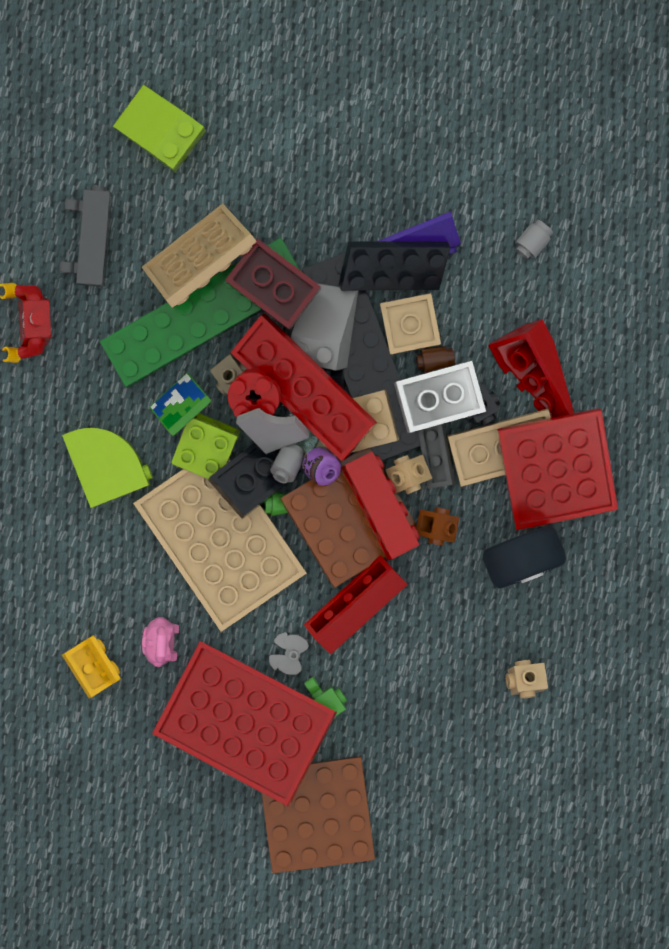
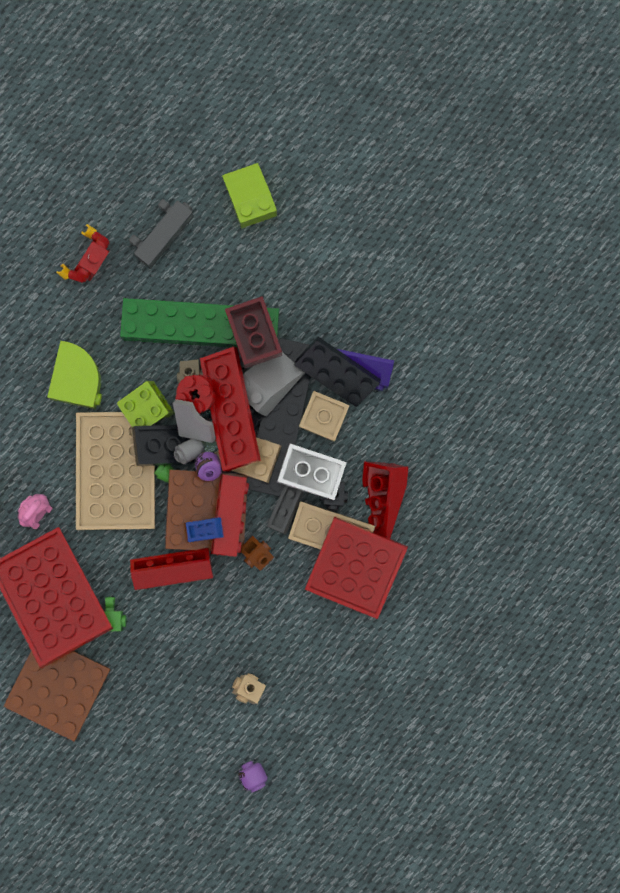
camera: 30 degrees right, 5 degrees down
tan plate [142,203,257,308] -> none
tile [149,372,212,436] -> none
light grey piece [269,632,309,675] -> none
tan brick [386,455,432,494] -> none
reddish brown brick [416,346,455,374] -> none
black wheel [483,526,566,589] -> none
light grey brick [515,219,553,259] -> none
none -> blue plate [186,517,224,542]
none -> medium lavender head [238,761,268,792]

